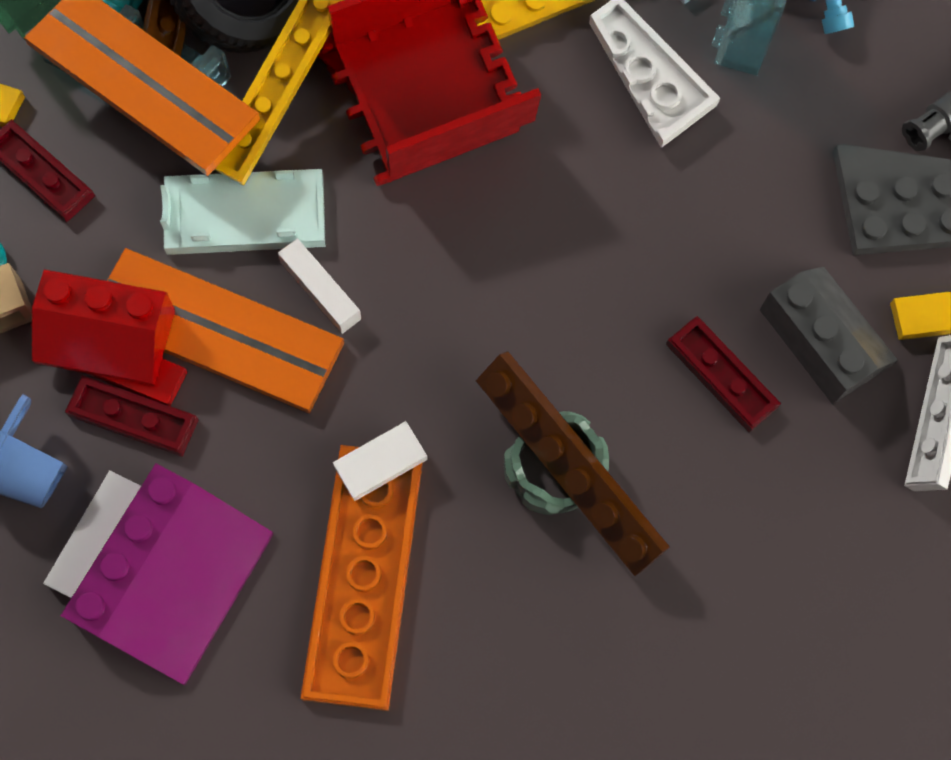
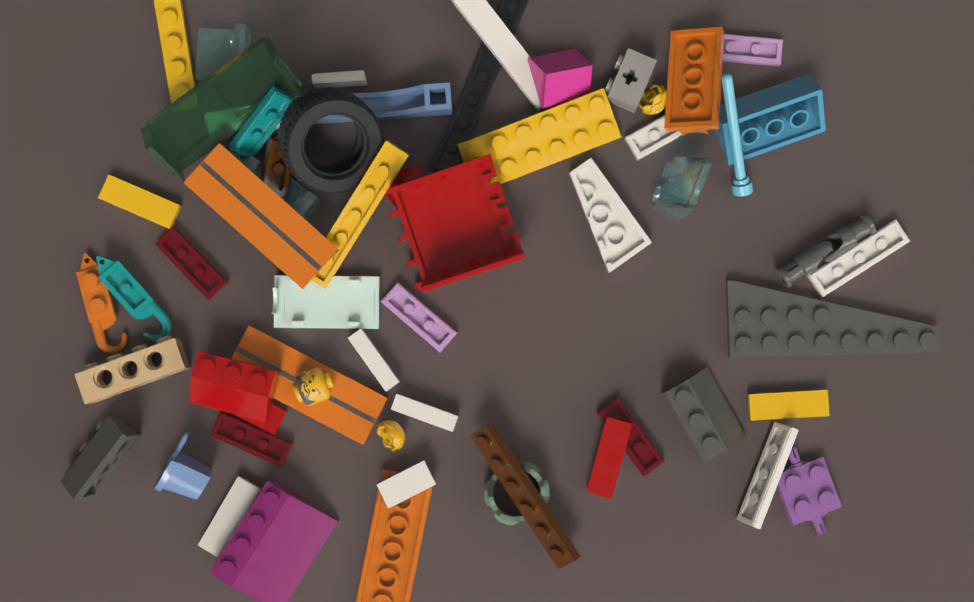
camera: 10 degrees right, 15 degrees up
none -> yellow head [293,367,334,406]
none -> yellow plate [377,420,406,452]
none -> lavender tile [381,282,457,353]
none -> white piece [391,394,459,432]
none -> red tile [586,415,633,500]

